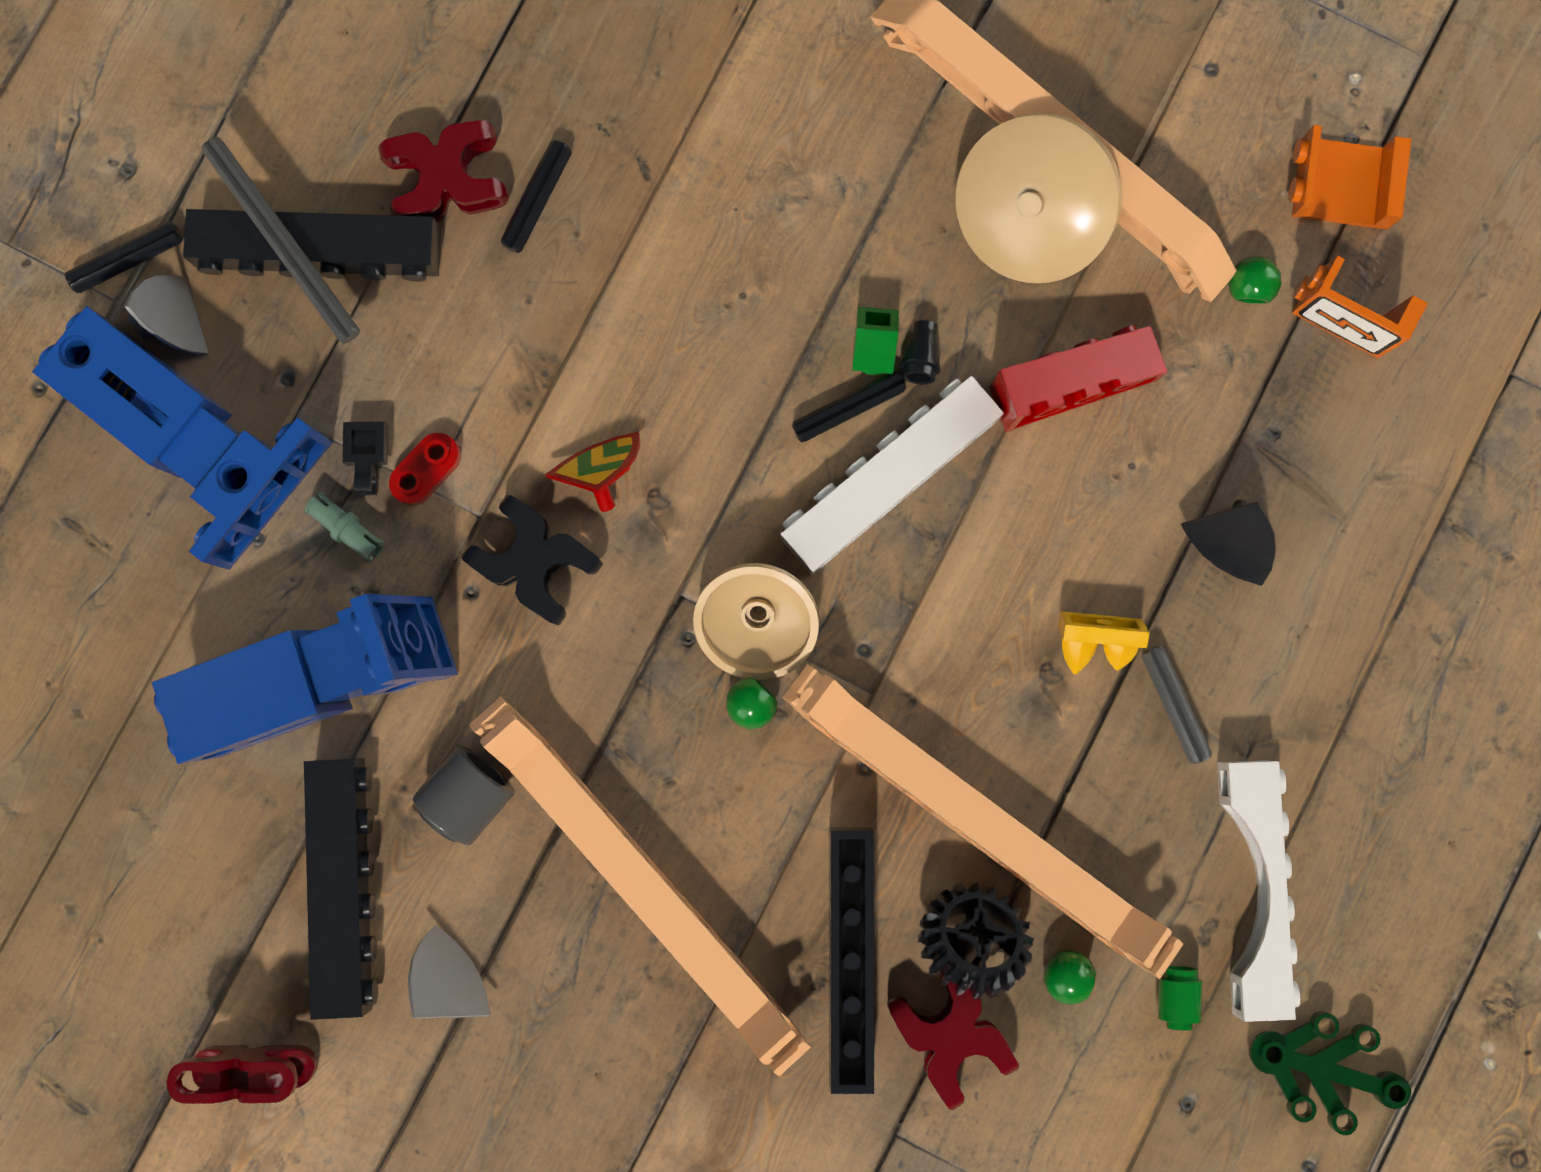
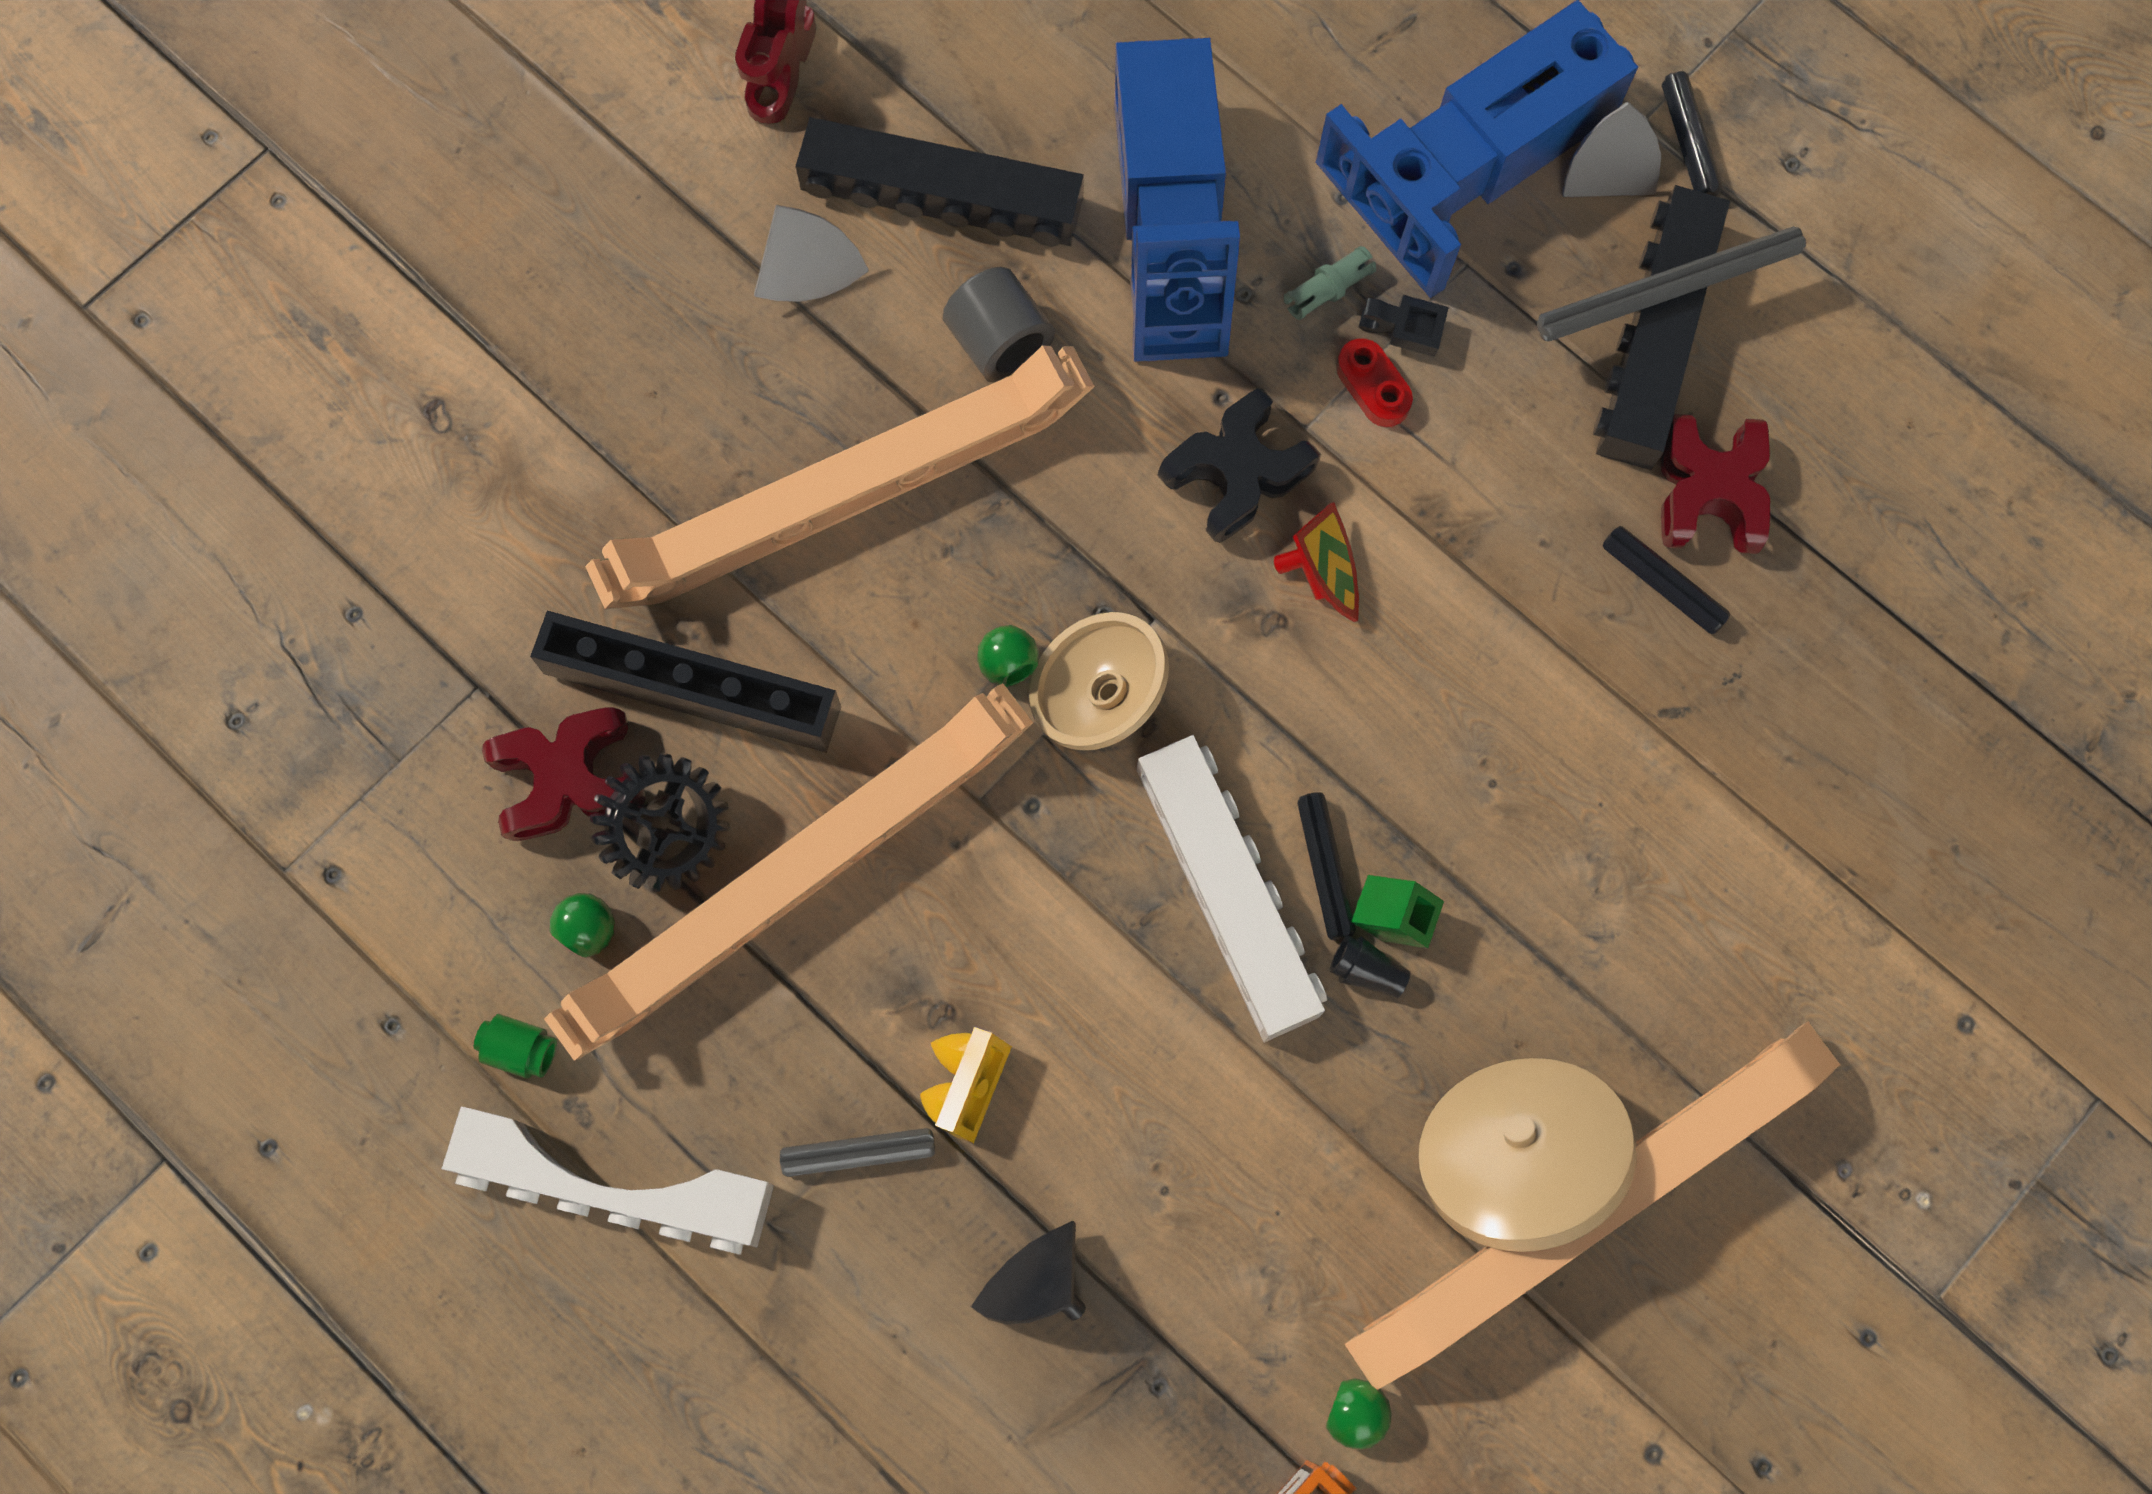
camera: 105 degrees right, 10 degrees down
red wedge [989,325,1168,433] -> none
dark green plant [1249,1011,1411,1135] -> none

